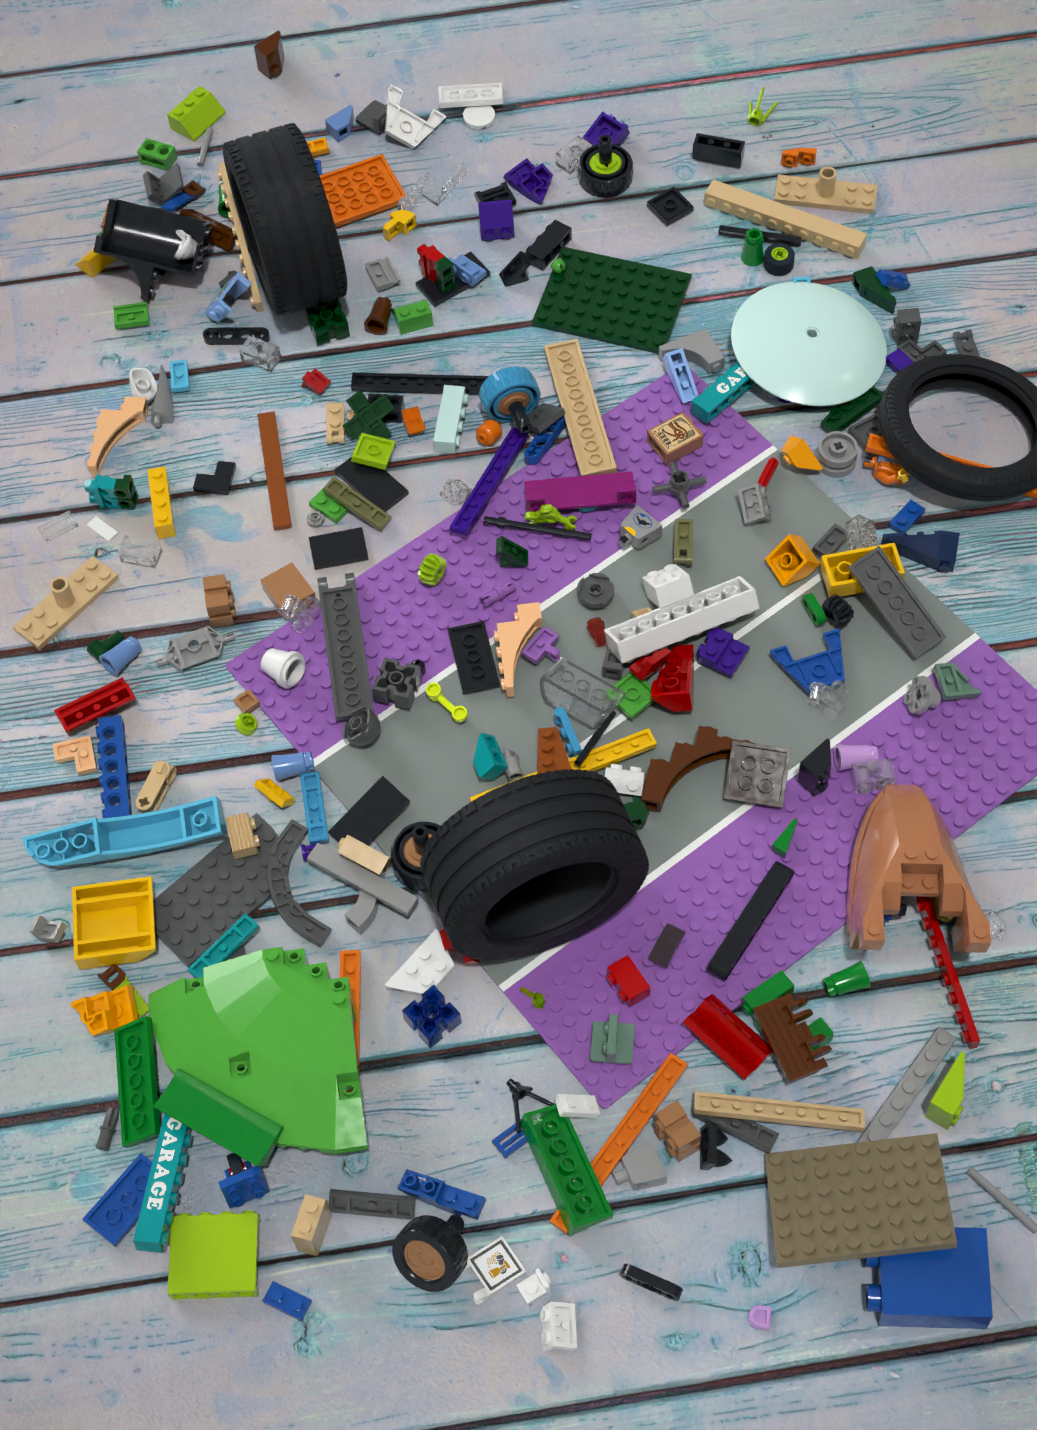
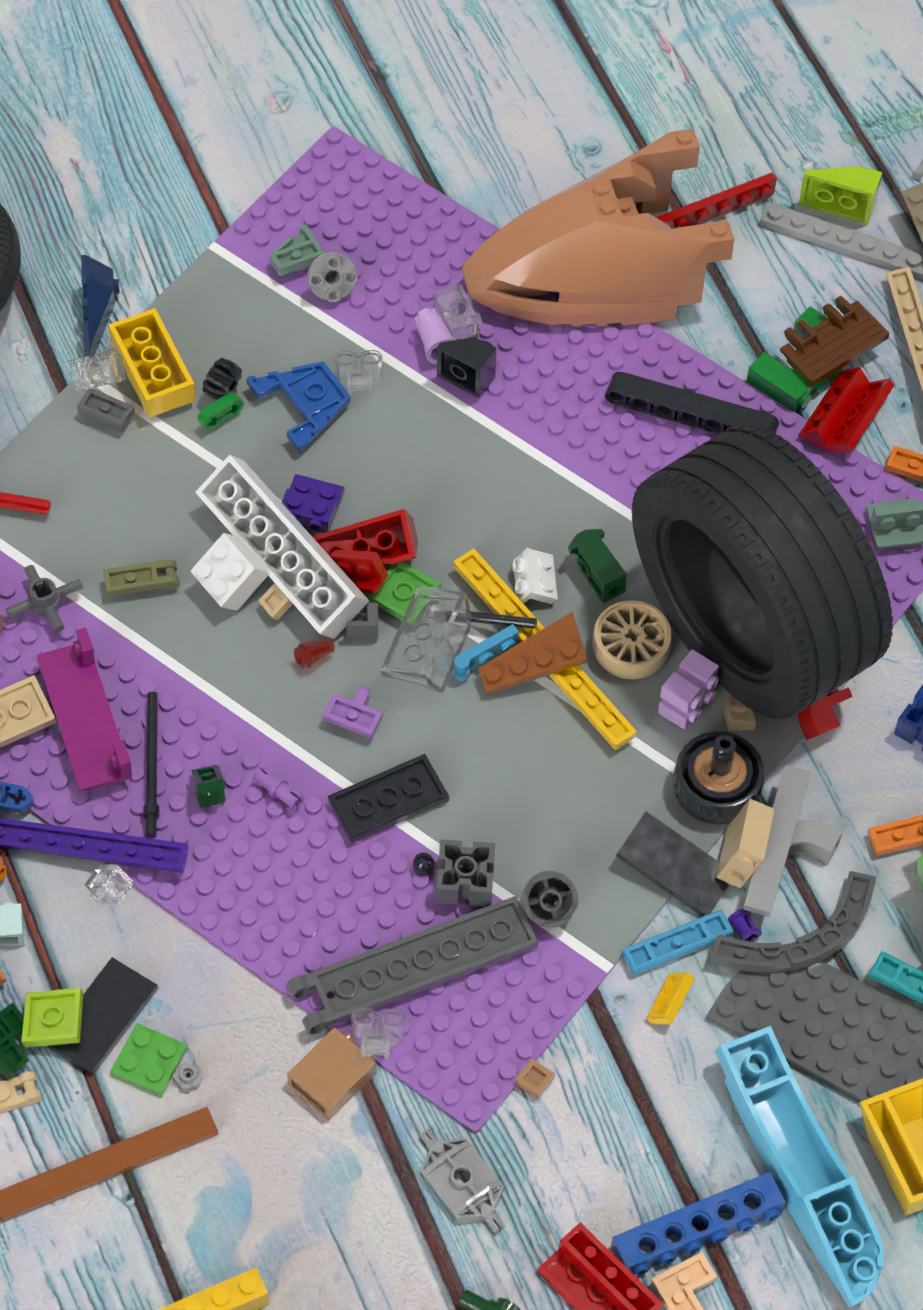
camera: 110 degrees left, 0 degrees up
medium blue plant [99,636,142,676] -> none
tan piece [135,761,177,813] -> none
black tile [193,461,236,495] -> none
medium nougat brick [203,574,237,628] -> none
tan brick [225,812,260,859] -> none
lime hat [235,713,257,735] -> none
white piece [261,648,305,689] -> none
medium blue plant [271,751,315,782] -> none
black tile [309,527,369,570] -> none
olive plate [323,476,392,532] -> none
white wing [385,929,455,998] -> none
lime gear [418,553,447,586] -> none
neon yellow bar [426,682,468,723] -> none
teal slope [473,733,508,780] -> none
light nougat arch [494,602,542,697] -> none
light grey piece [503,748,524,782] -> none
lime piece [525,504,577,530] -> none
dark grey plate [577,573,614,609] -> none
light grey torso [617,505,662,549] -> none
reddish brown arch [641,726,755,812] -> none
plate [724,740,791,808] -> none
light grey bracket [738,483,772,525] -> none
light orange slope [765,534,820,586] -> none
green piece [772,818,797,859] -> none
green plant [823,960,871,997] -> none
dark grey plate [848,546,946,660] -> none
blue plate [888,500,926,533] -> none

